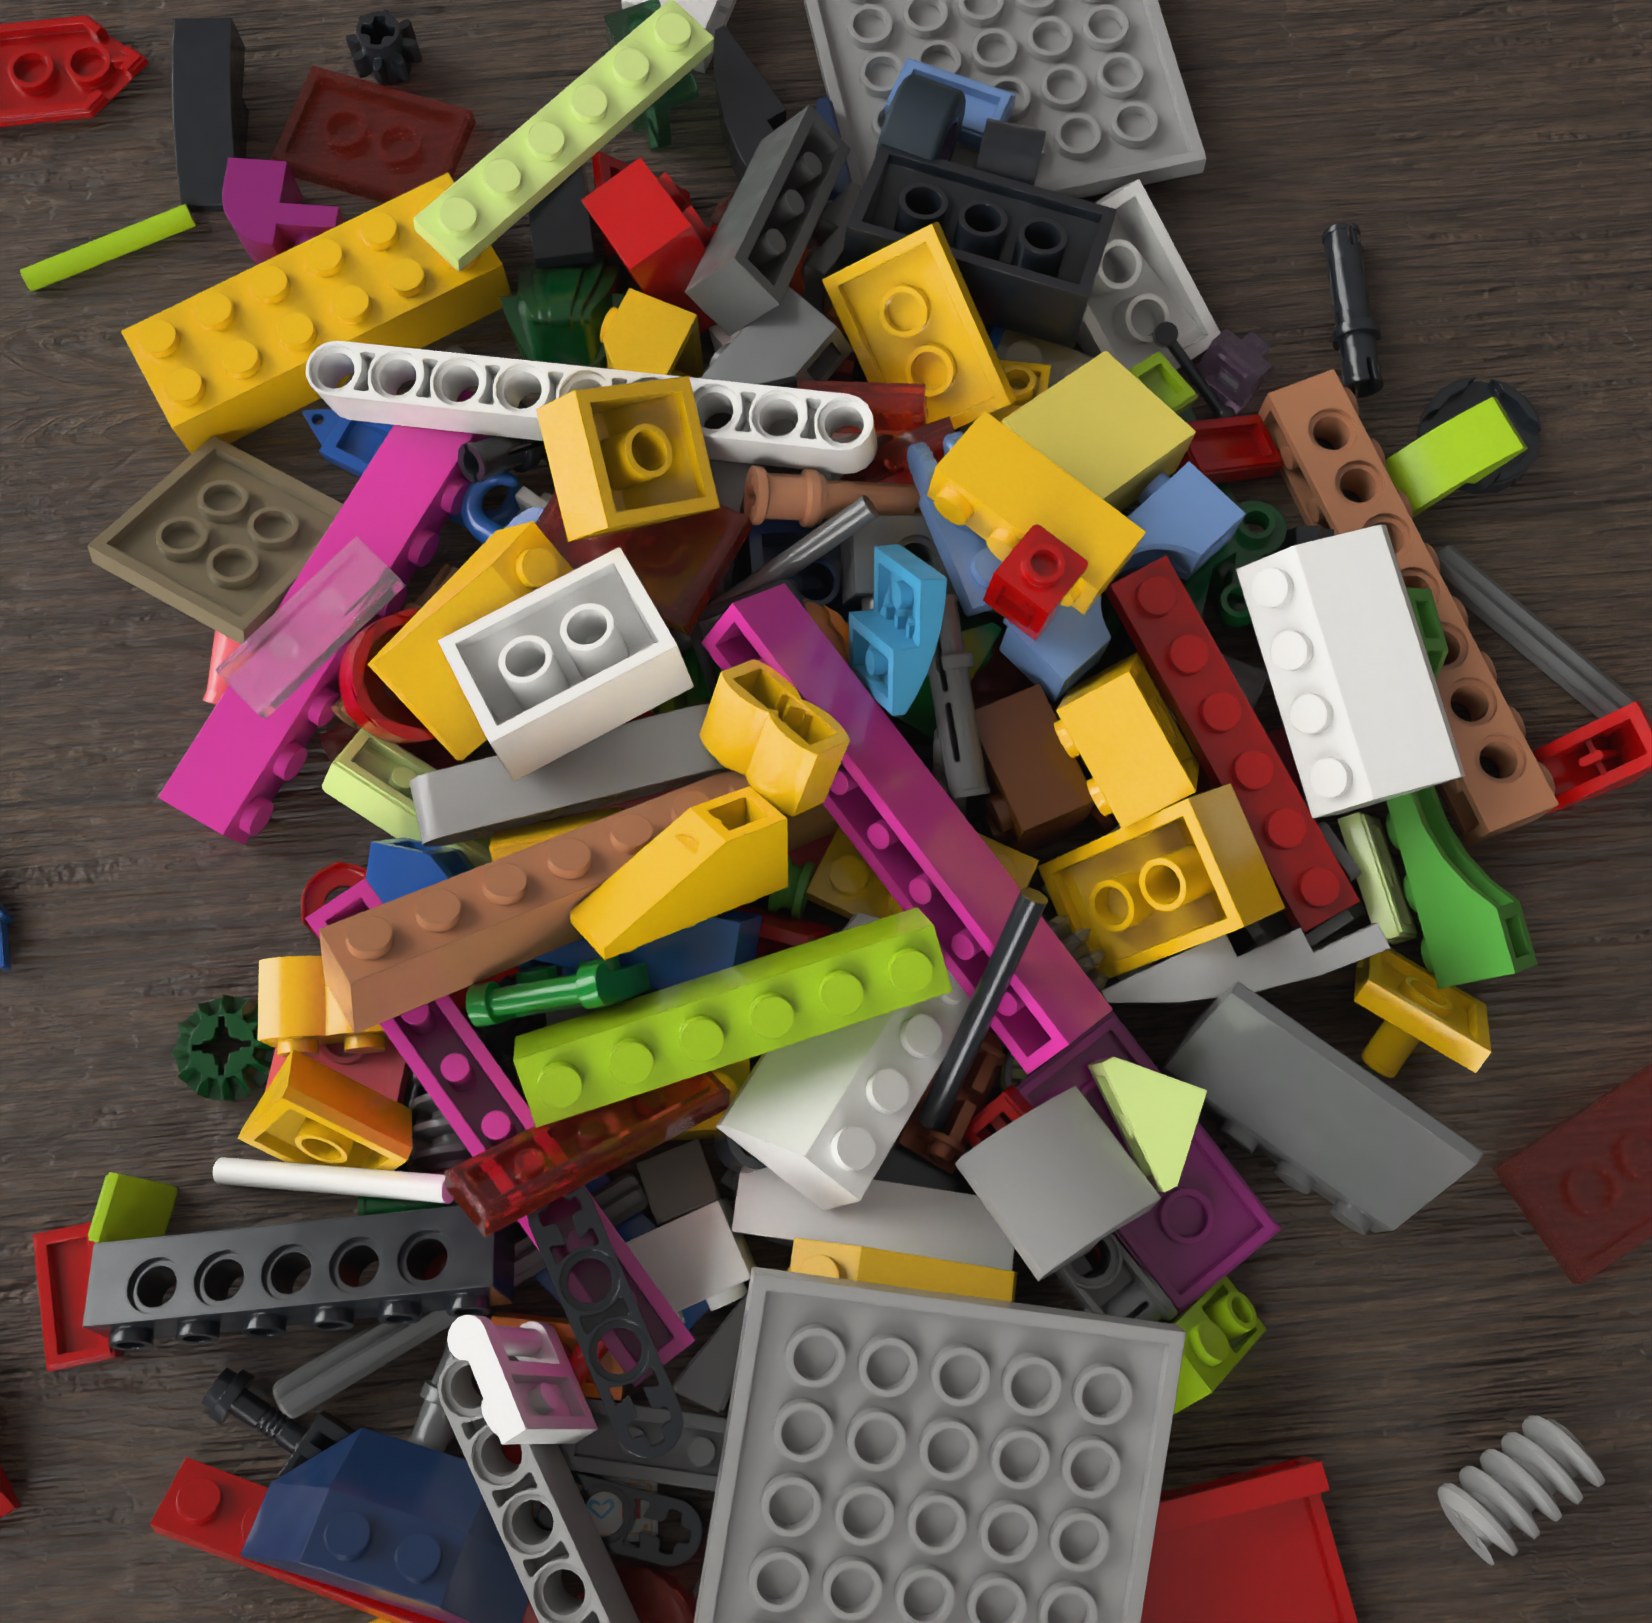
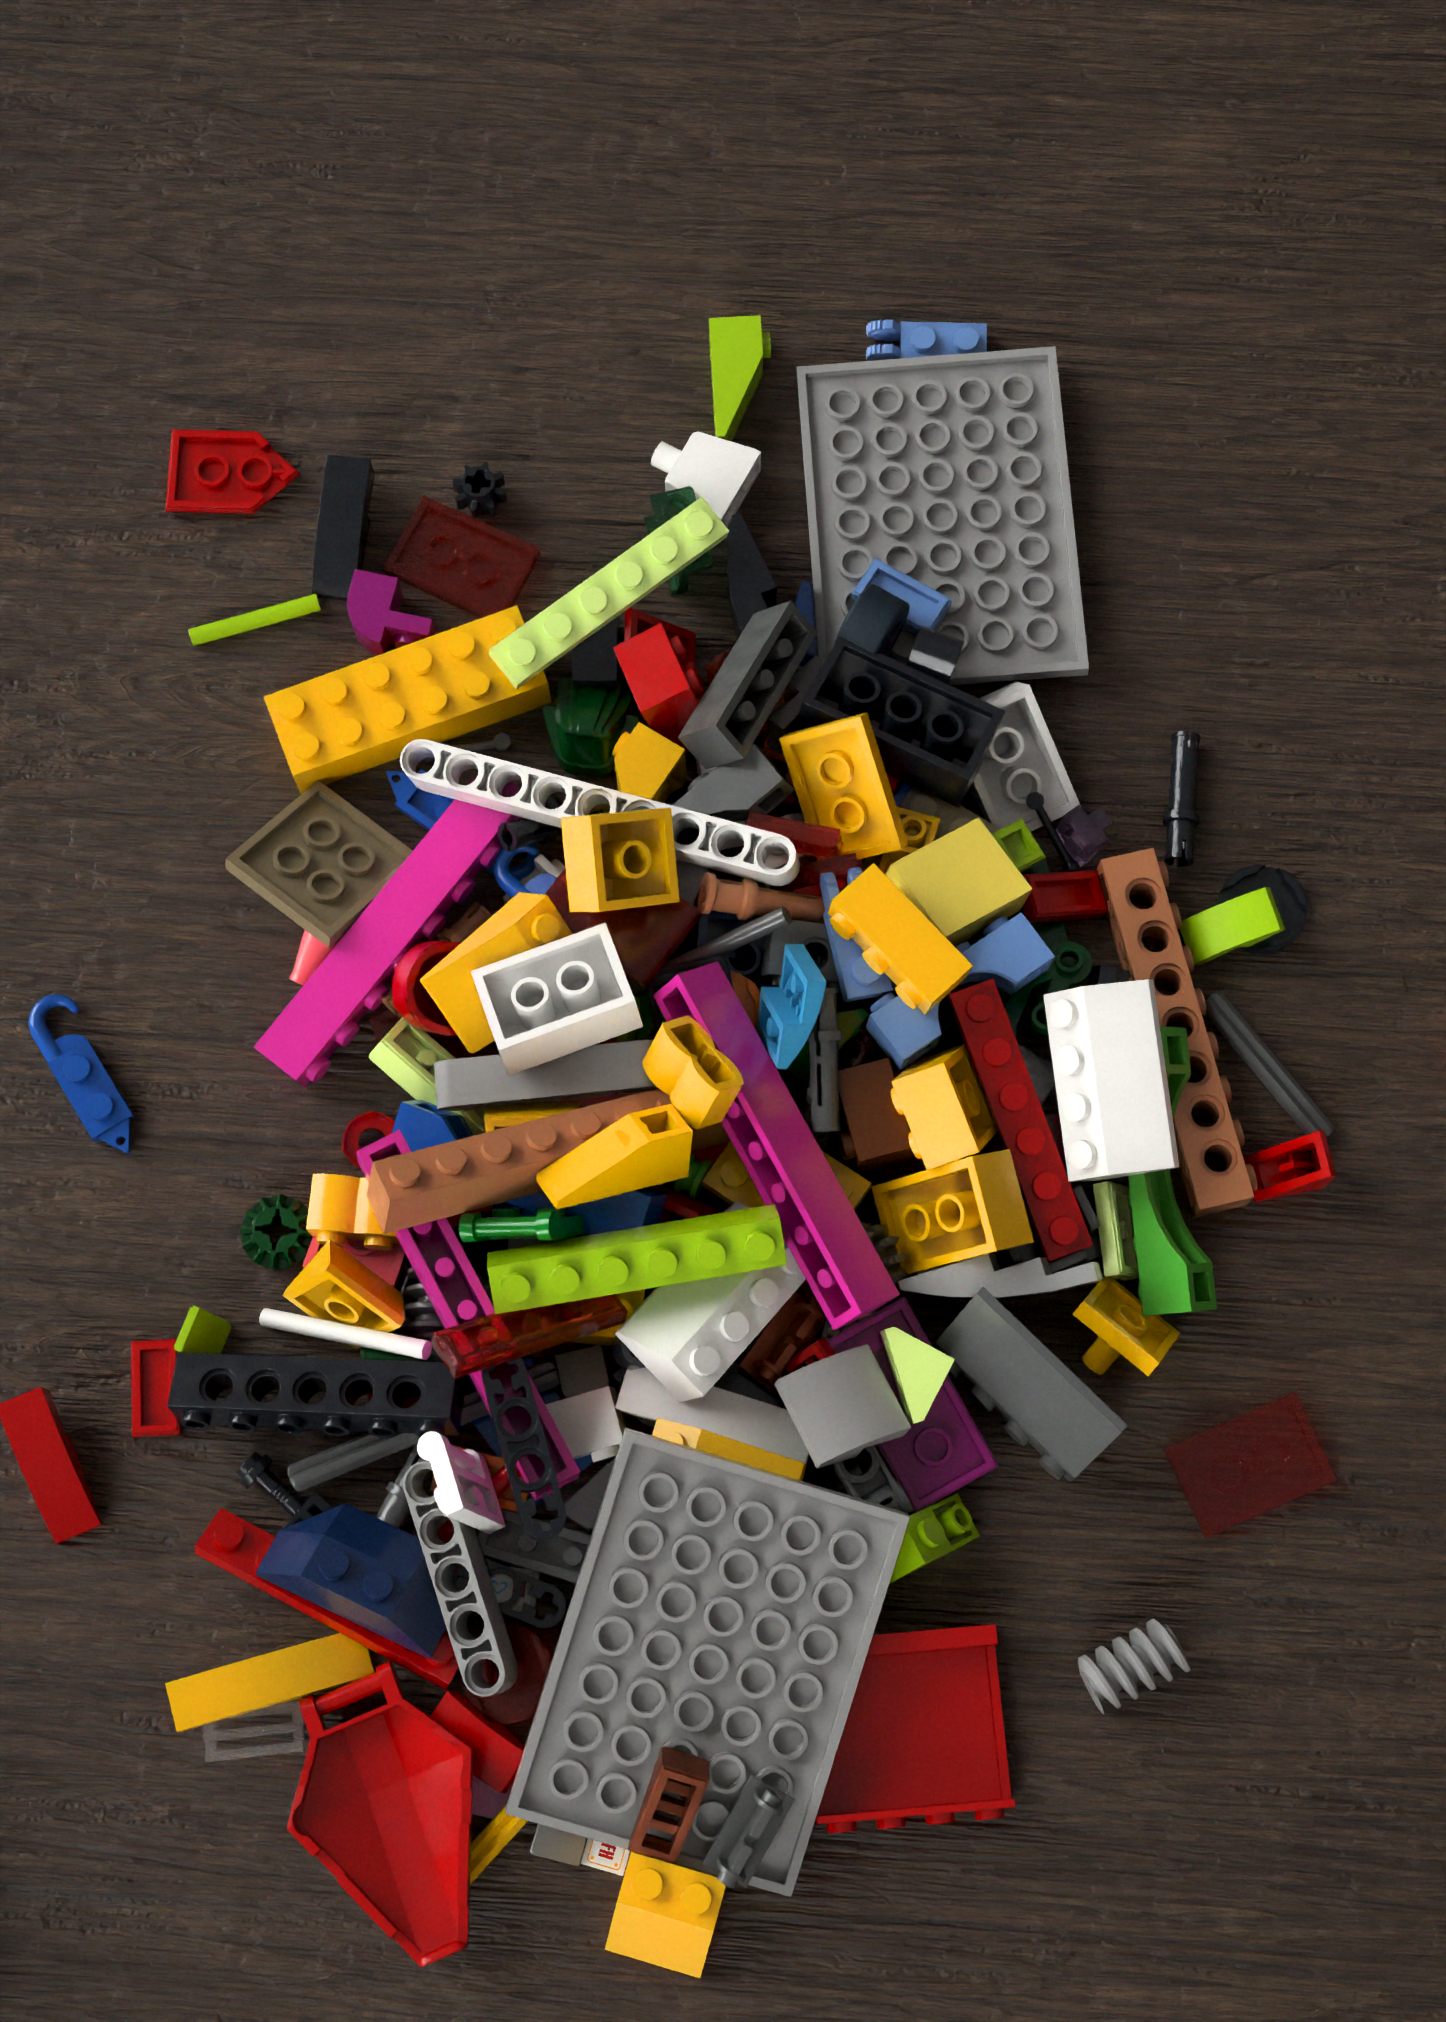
camera: 10 degrees right, 0 degrees up
clear tile [215,536,406,719] -> none
black bar [918,888,1048,1131] -> none
red bracket [983,524,1088,641] -> none

